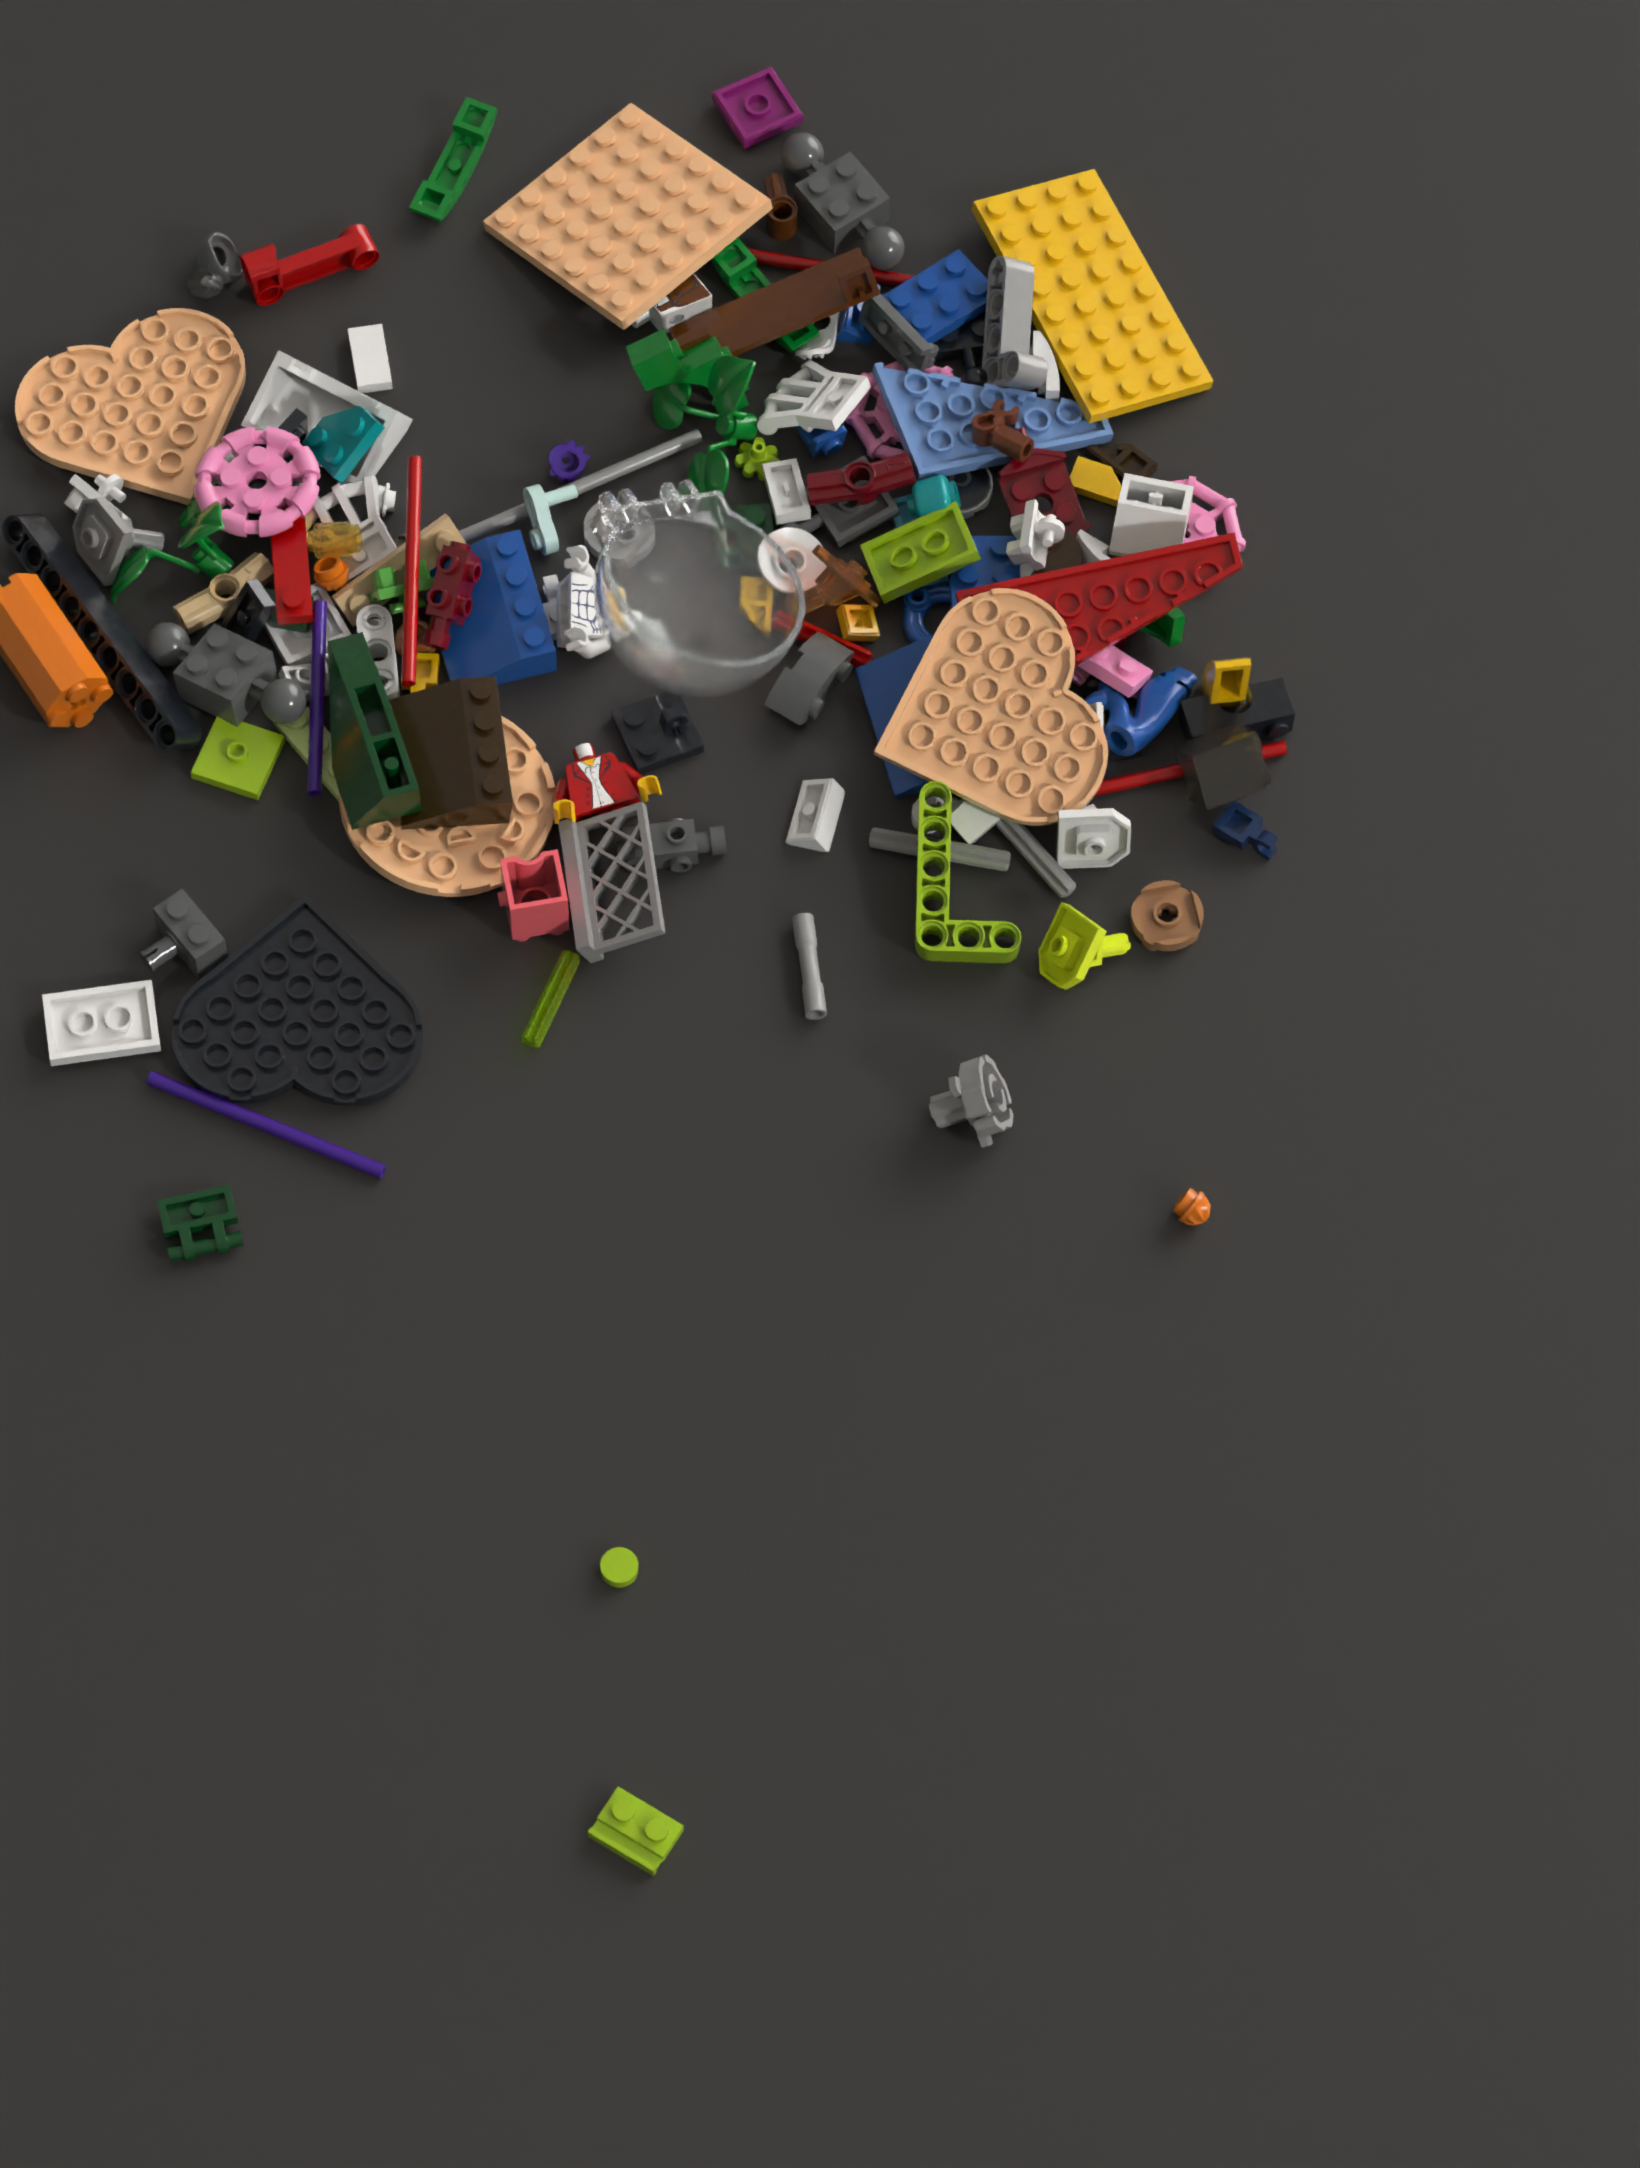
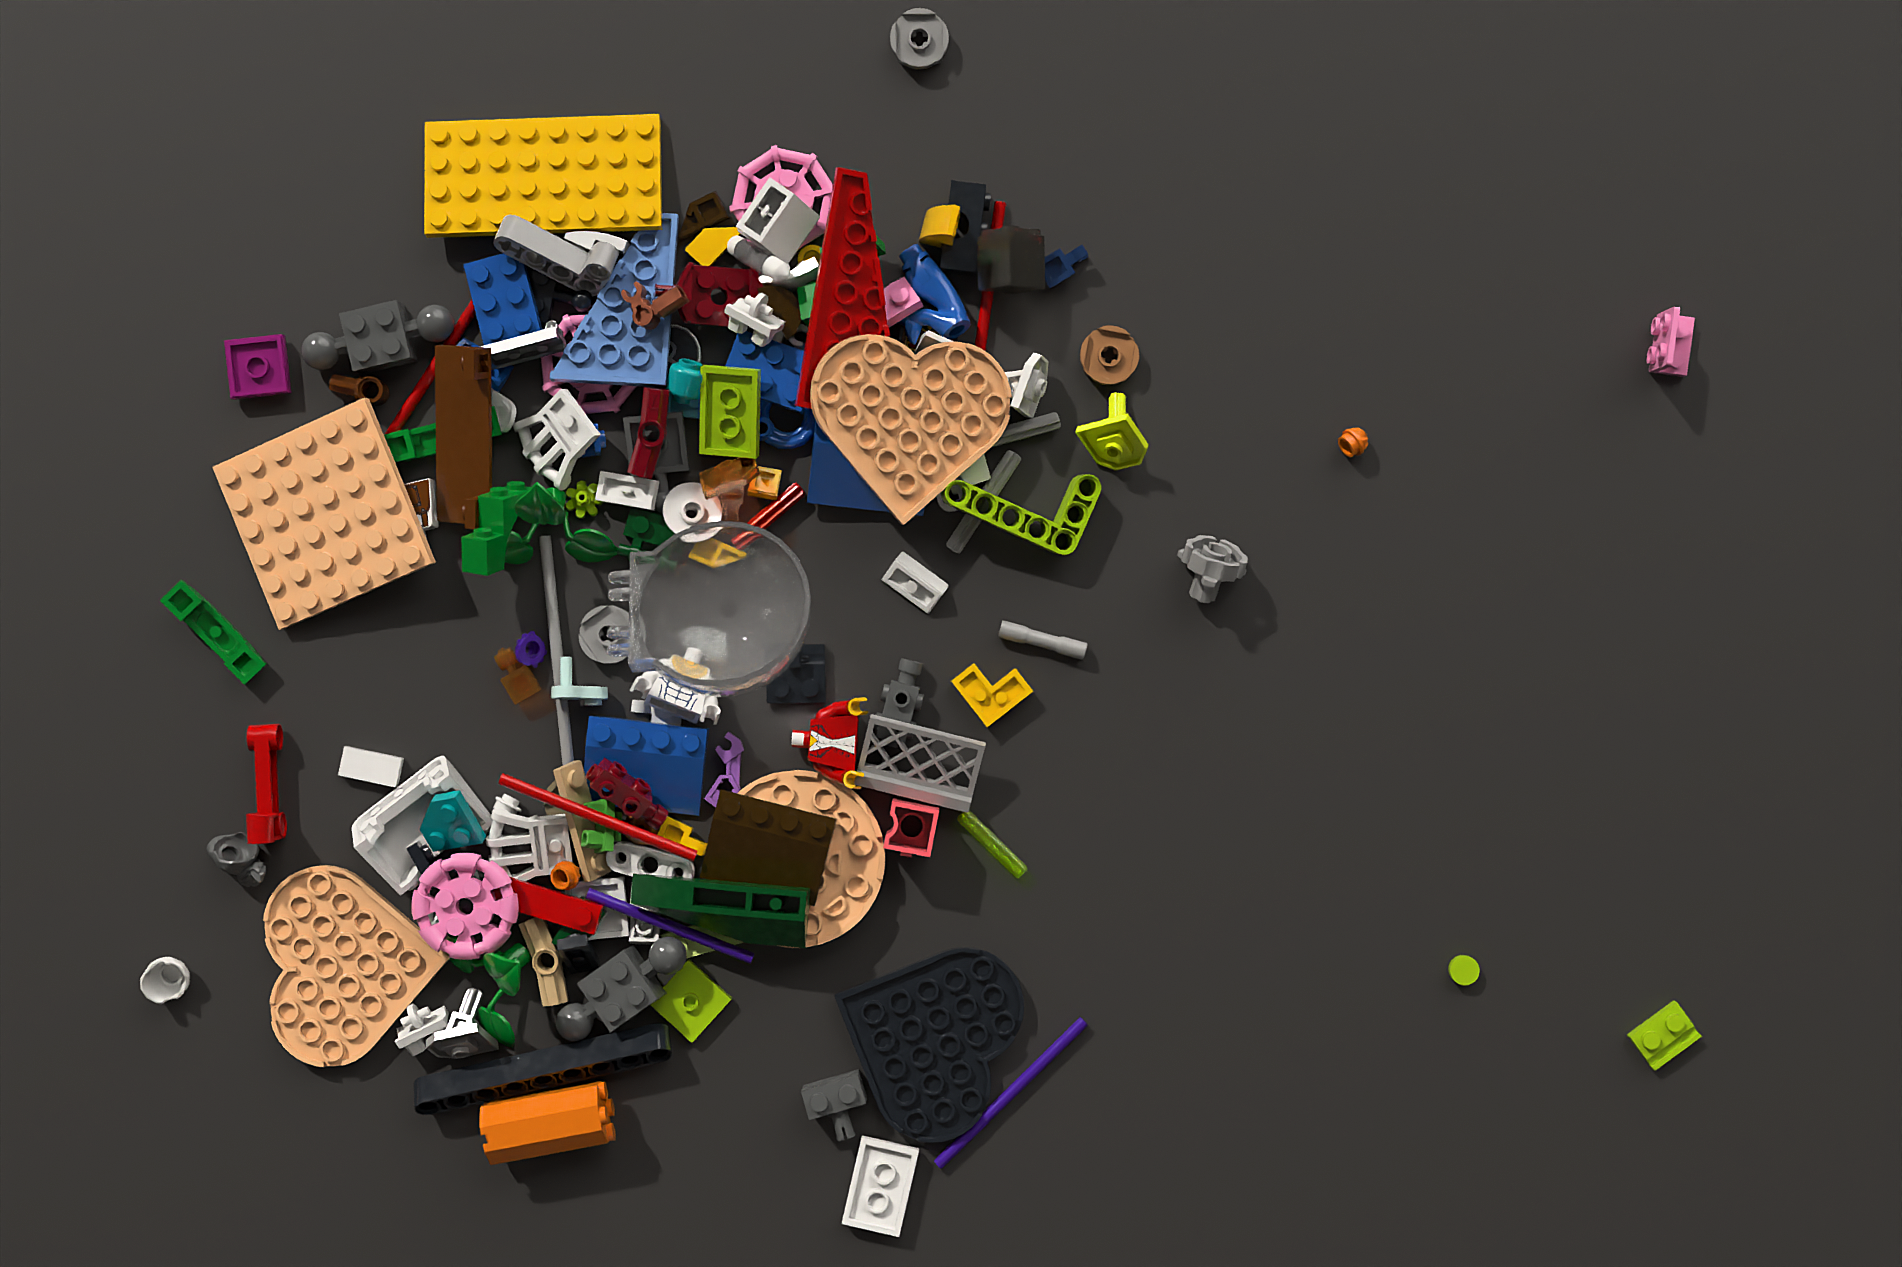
camera: 60 degrees left, 25 degrees up
dark green plate [157,1184,243,1262] -> none
clear yellow brick [307,521,362,559] -> none
dark grey brick [764,632,855,725] -> none
none -> white hair [140,957,190,1004]
none -> clear orange plate [494,647,542,705]
none -> medium lavender piece [704,732,744,807]
none -> piece [727,235,790,283]
none -> light grey plate [890,8,949,69]
none -> yellow plate [951,663,1033,727]
none -> bright pink bracket [1646,307,1695,377]

